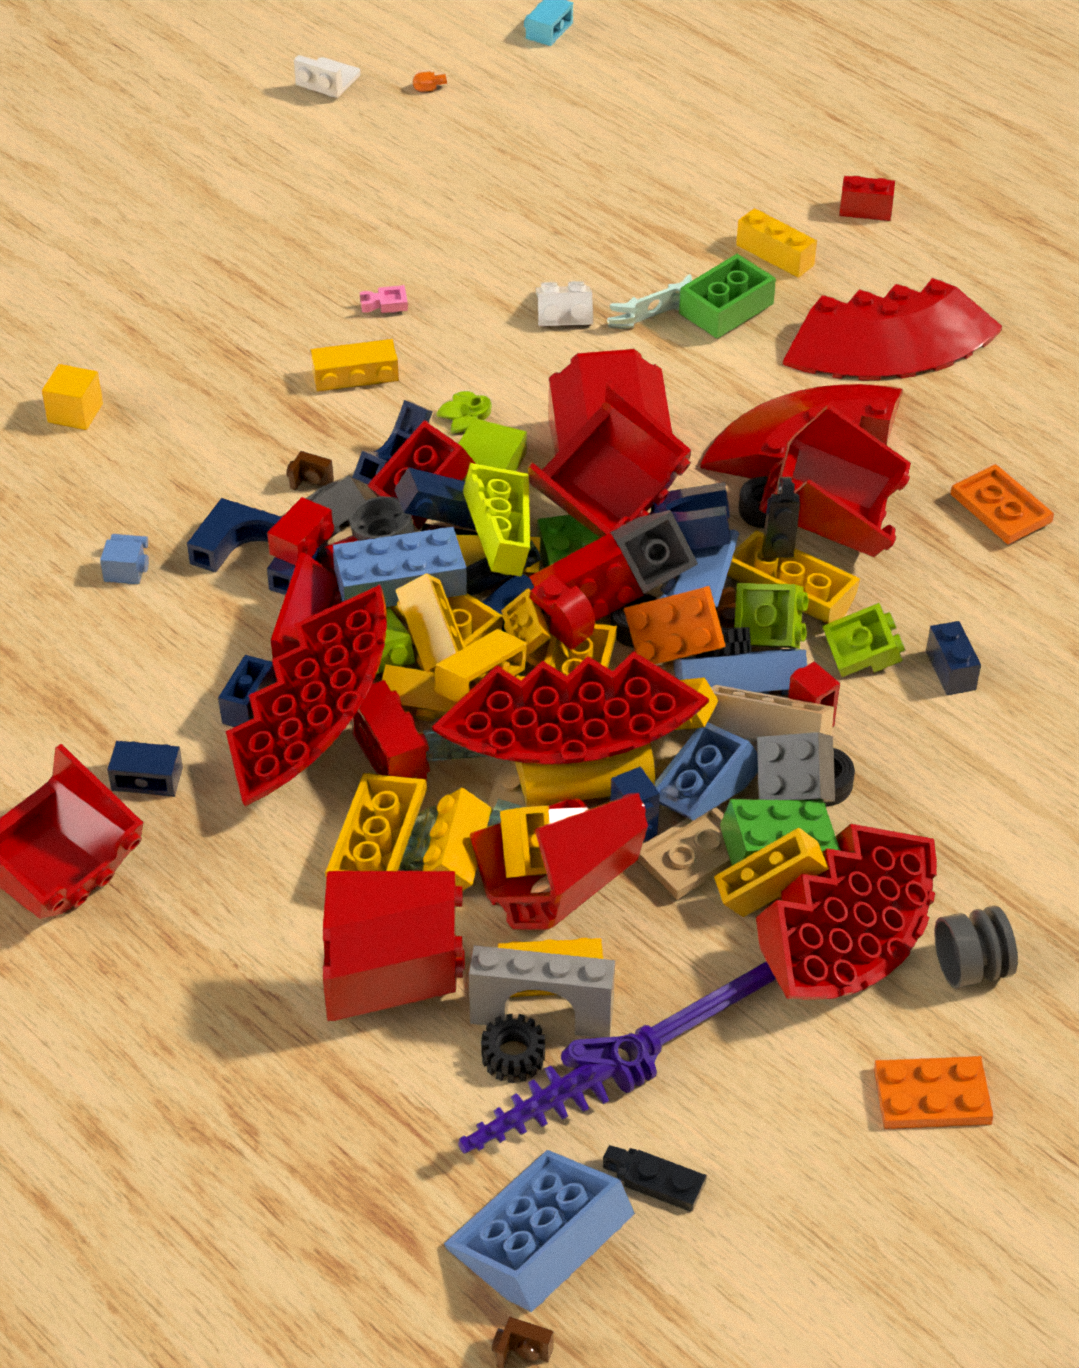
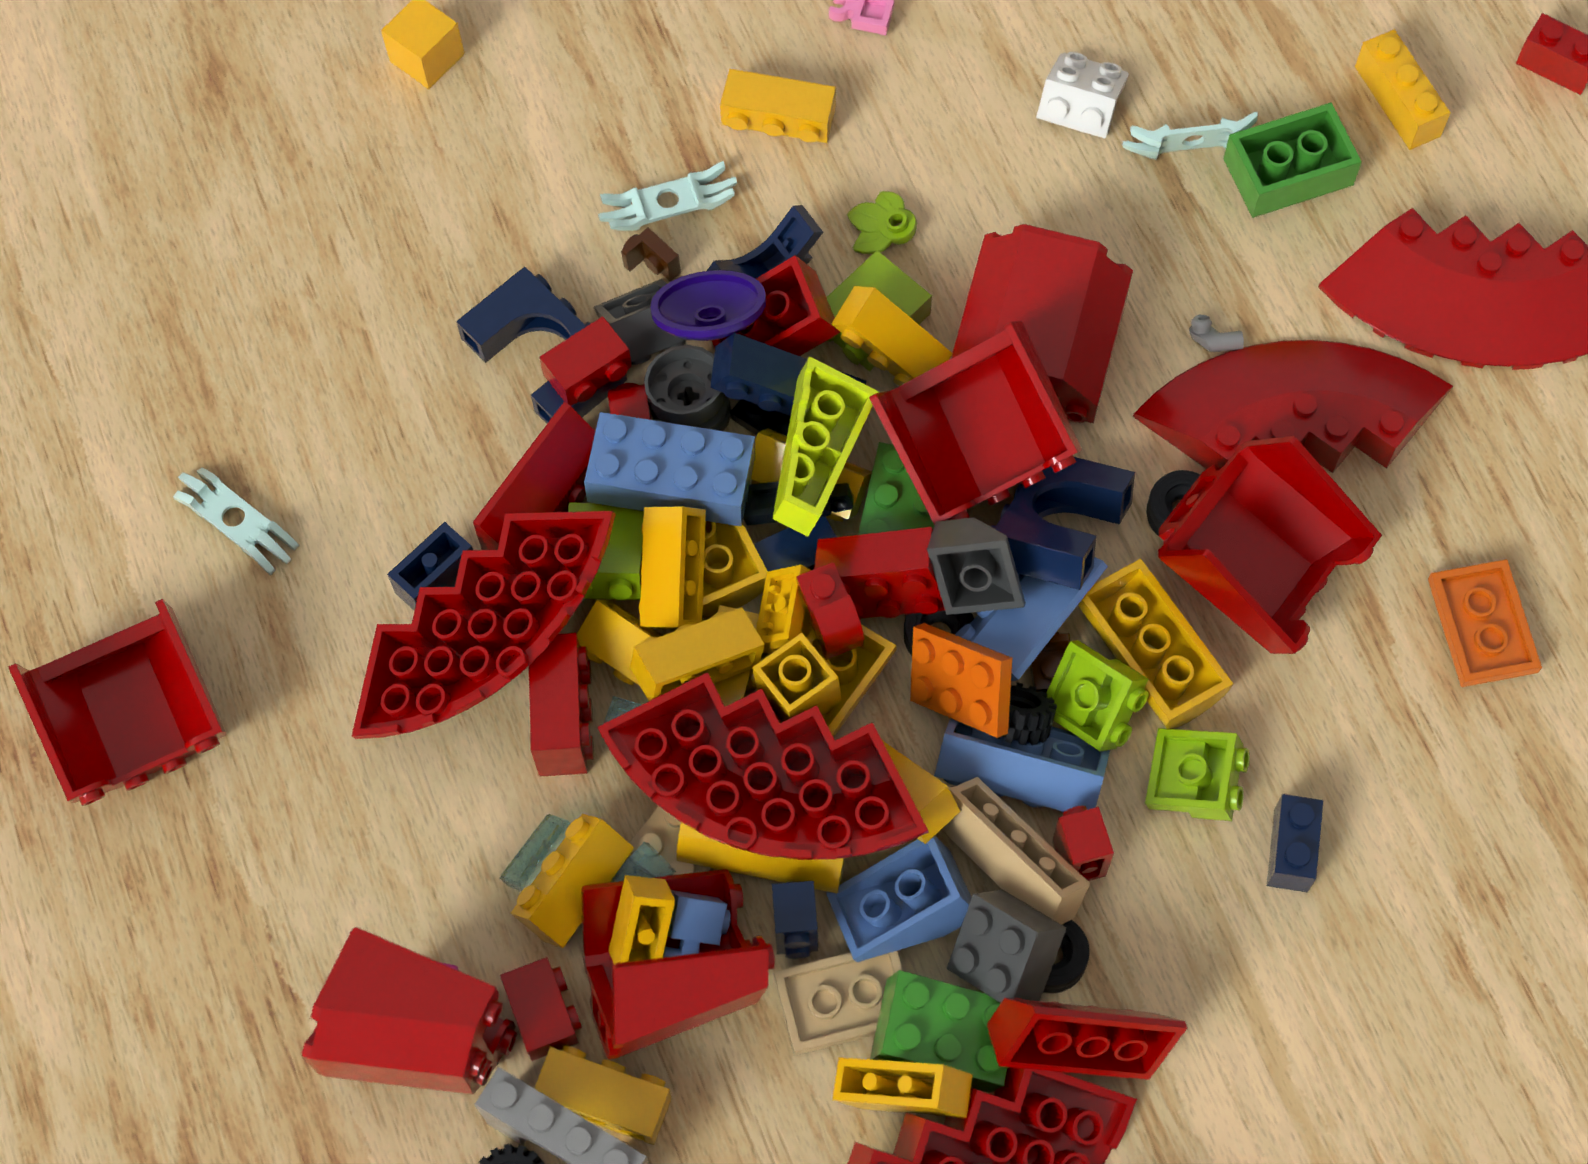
camera: 25 degrees right, 20 degrees up
medium blue brick [100,534,149,584] -> none
dark blue brick [107,741,183,797] -> none
yellow brick [325,773,427,876] -> none
black hinge [762,477,800,558] -> none
none -> light aqua piece [173,468,299,576]
none -> red brick [500,957,582,1061]
none -> light aqua piece [598,161,737,231]
none -> dark purple dish [650,270,766,341]
none -> yellow head [752,633,842,722]
none -> yellow brick [831,286,952,386]
none -> red slope [987,998,1187,1080]
none -> light grey arm [1189,315,1244,352]

